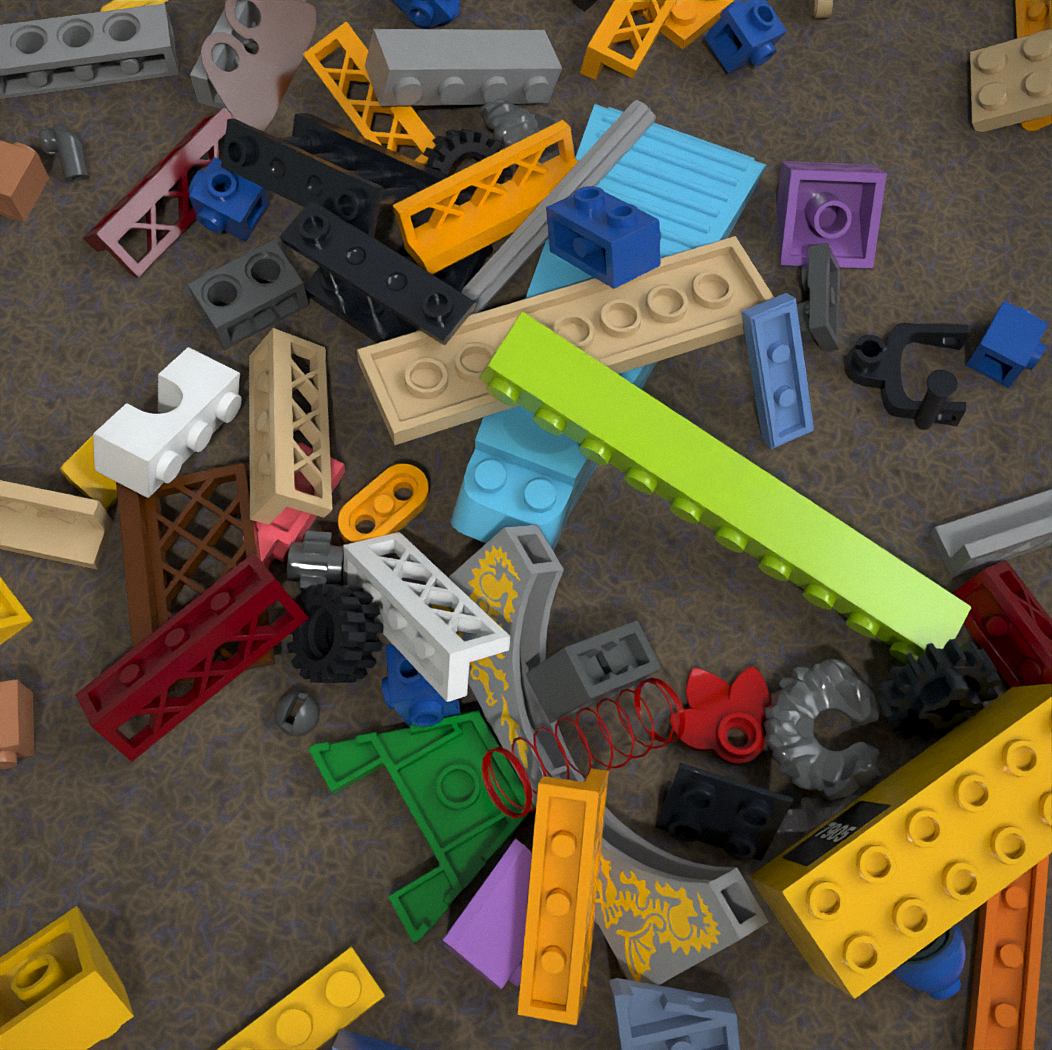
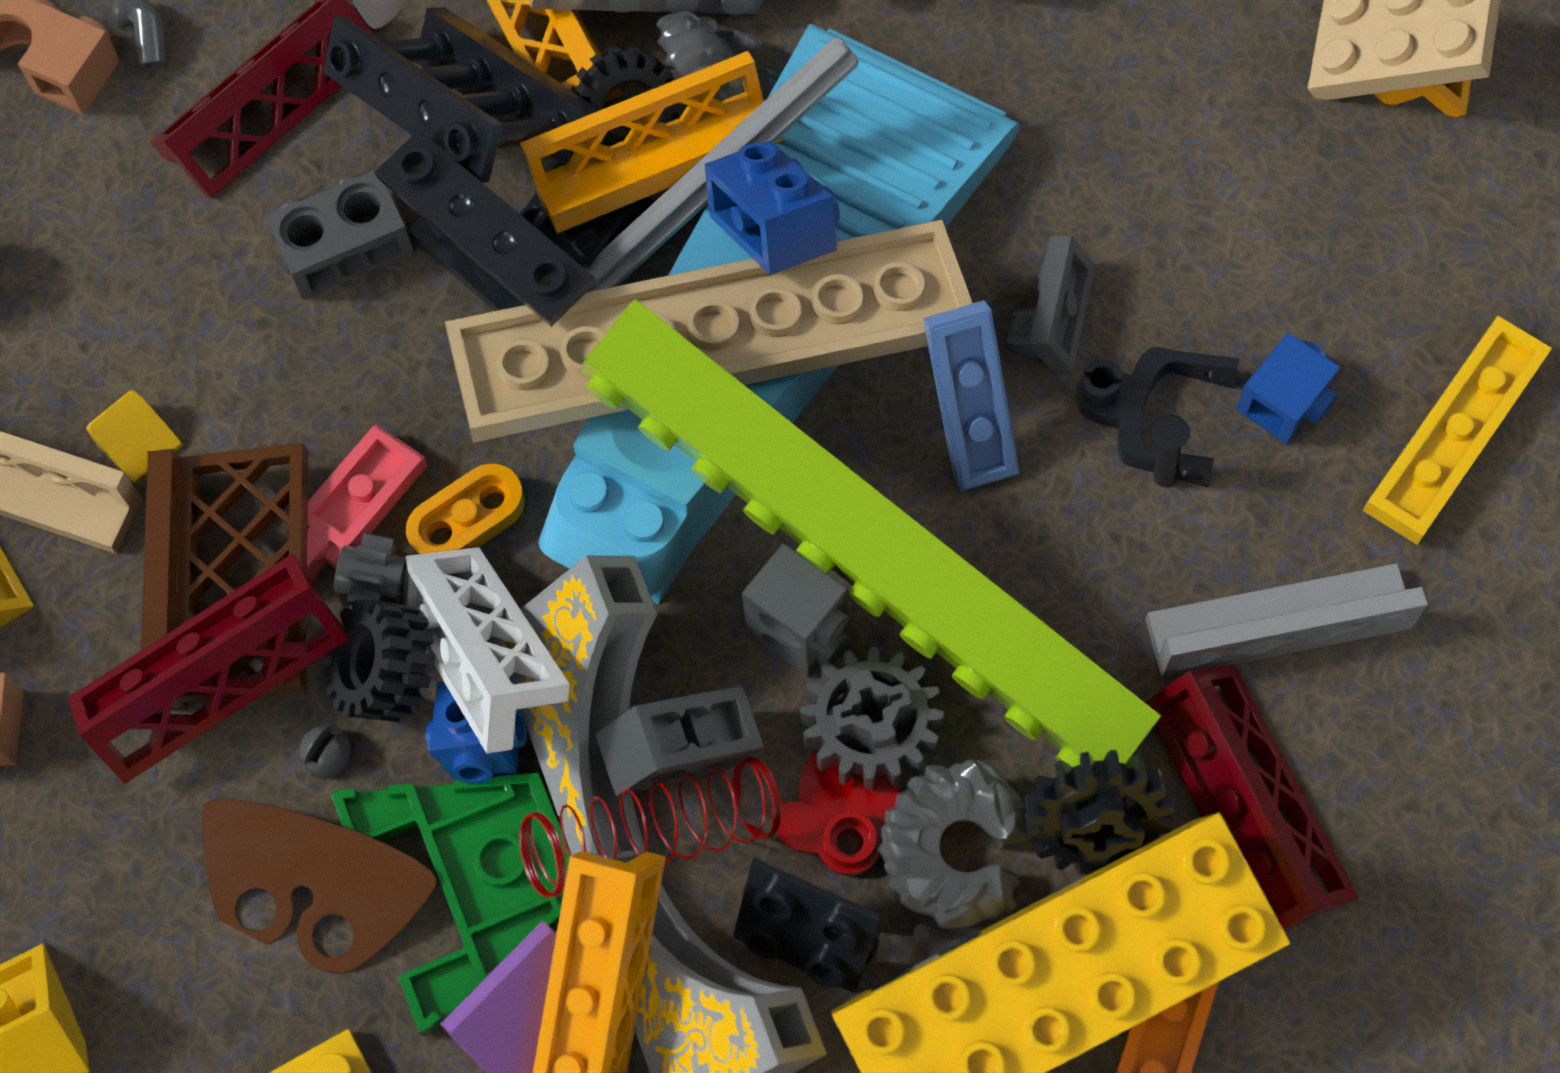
camera: 15 degrees right, 0 degrees up
white arch [93,347,242,498] -> none
blue brick [189,157,269,242] -> none
tan fence [249,328,332,525] -> none
medium lavender slope [776,161,887,269] -> none
none -> reddish brown piece [202,799,437,974]
none -> dark grey brick [742,543,850,677]
none -> dark grey gear [800,647,944,791]

